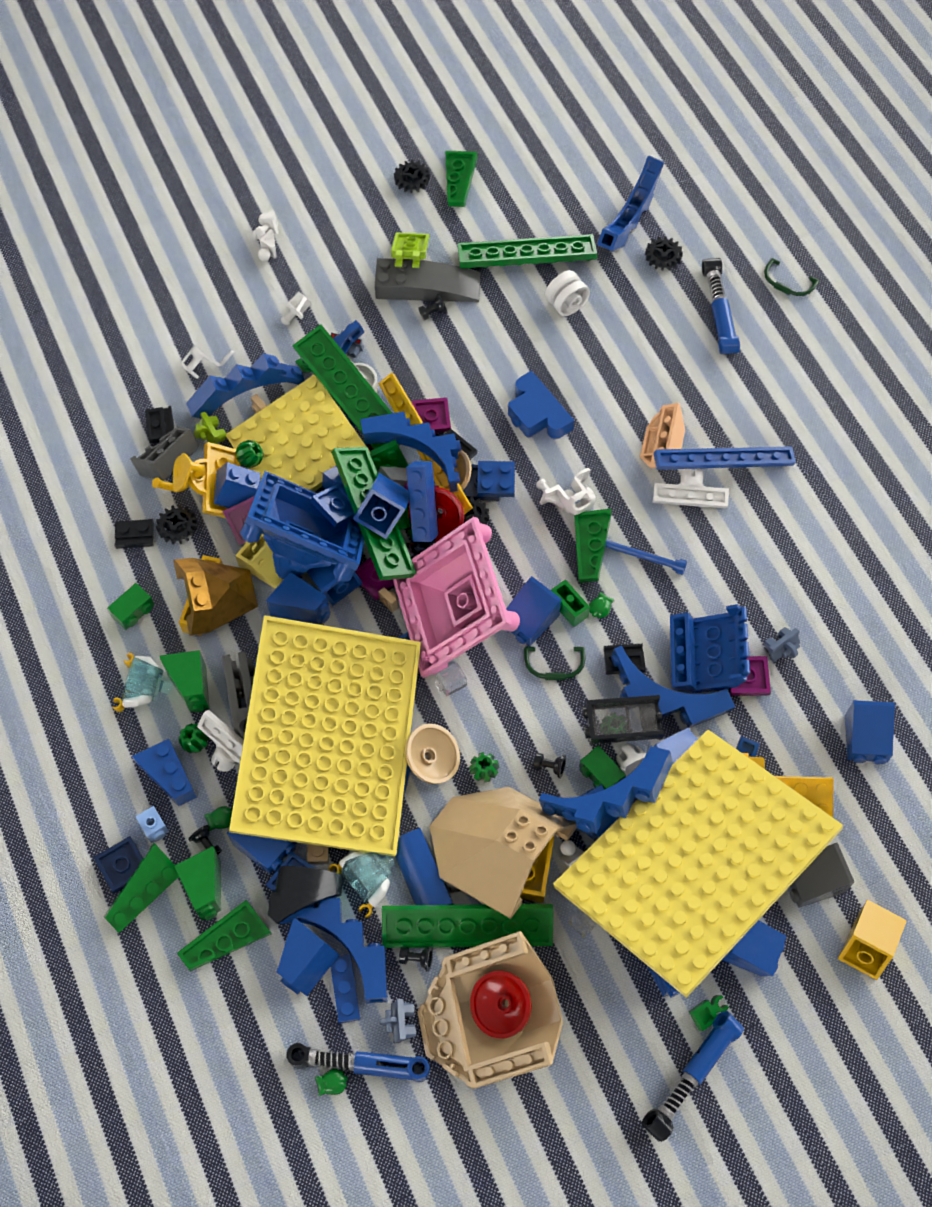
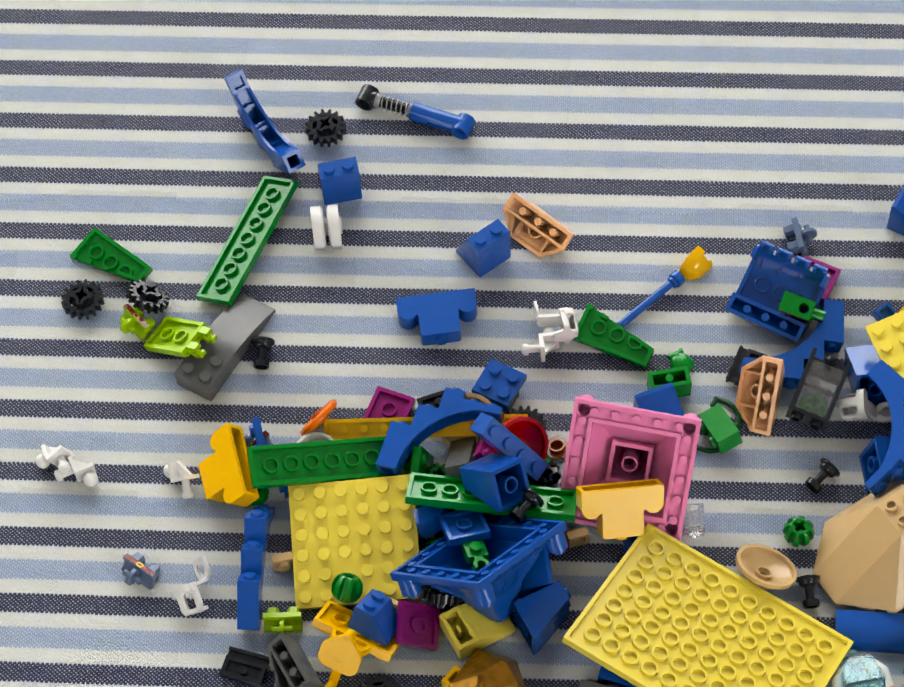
camera: 60 degrees left, 5 degrees down
green brick [579,745,626,790] -> none
blue plate [653,446,796,470] -> none
white plate [653,469,729,509] -> none
dark green piece [764,258,819,296] -> none
none -> lime hips [120,304,155,341]
none -> sand blue hips [122,552,160,590]
none -> black gear [126,279,170,314]
none -> yellow brick [199,423,260,507]
none -> orange plate [300,399,337,436]
none -> blue slope [318,157,362,205]
none -> blue slope [456,219,511,278]
none -> green plate [462,540,489,571]
none -> black piece [508,487,544,524]
none -> yellow brick [576,478,664,540]
none -> yellow brick [679,245,712,280]
none -> green brick [698,403,742,454]
none -> light nougat wedge [735,355,785,436]
none -> green torso [778,291,826,324]
none -> black piece [795,575,821,609]

